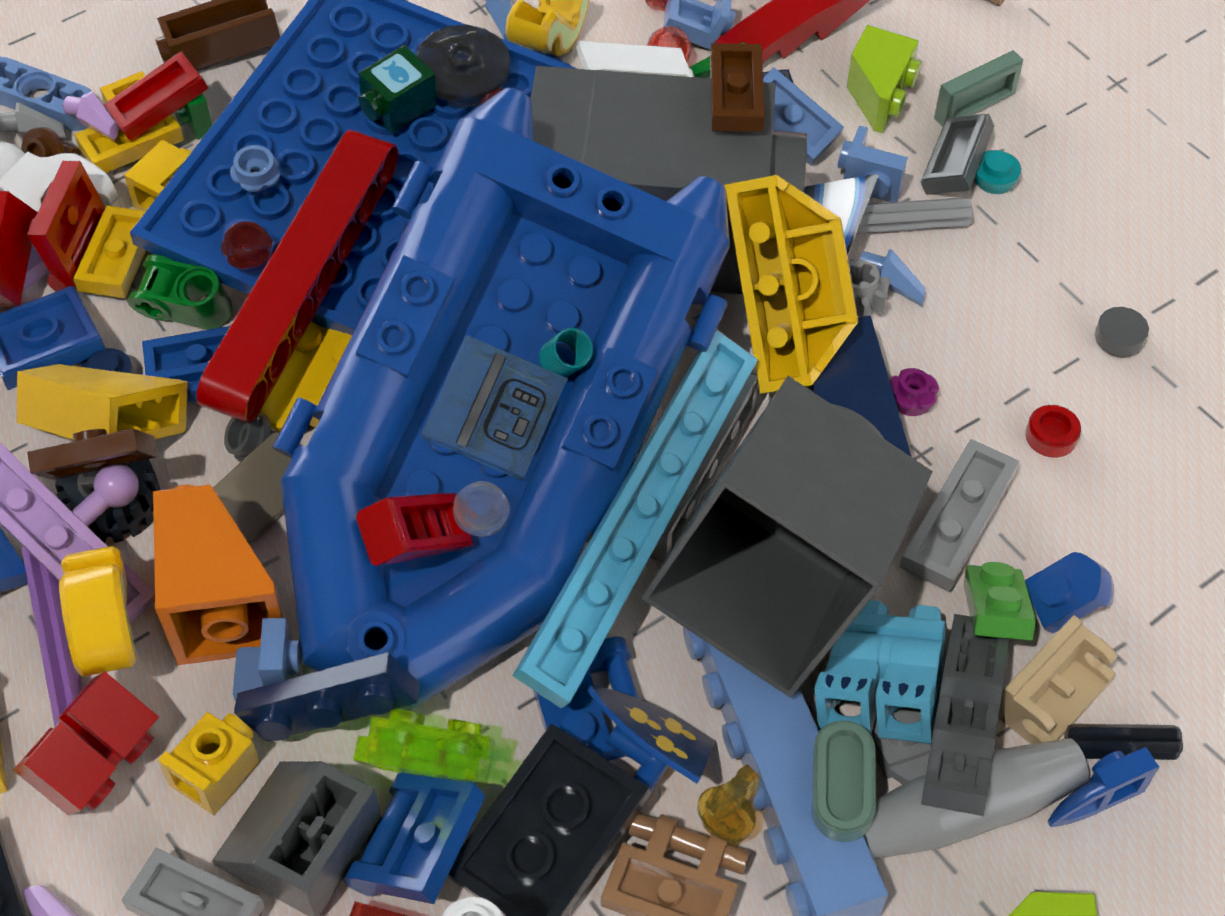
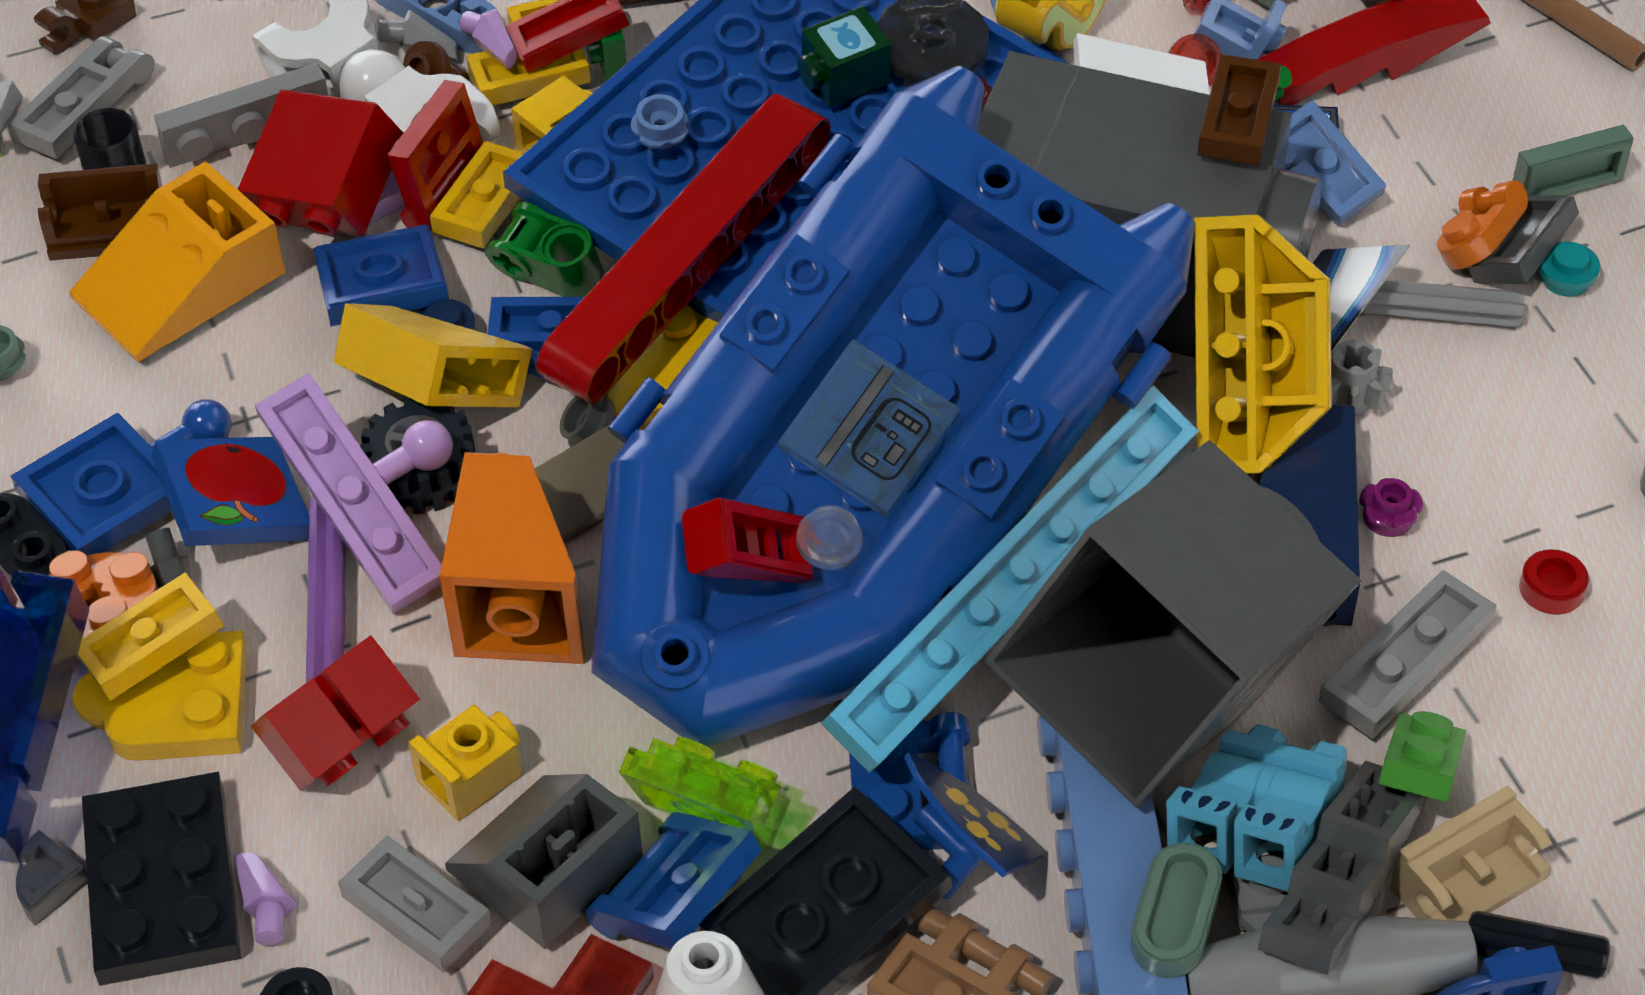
camera: 15 degrees right, 5 degrees down
reddish brown plate [27,428,157,480] -> none
yellow animal [59,545,137,677] -> none
clear red plate [221,221,272,269] -> none
medium blue bracket [233,618,302,702] -> none
dark blue plate [234,652,419,742] -> none
teal piece [539,328,593,378] -> none
clear yellow piece [697,764,759,847] -> none
medium blue bracket [837,125,908,202] -> none
lime slope [847,25,922,133] -> none
medium blue bar [860,249,926,307] -> none
blue plate [1025,552,1114,634] -> none
none -> orange plate [1437,180,1528,269]

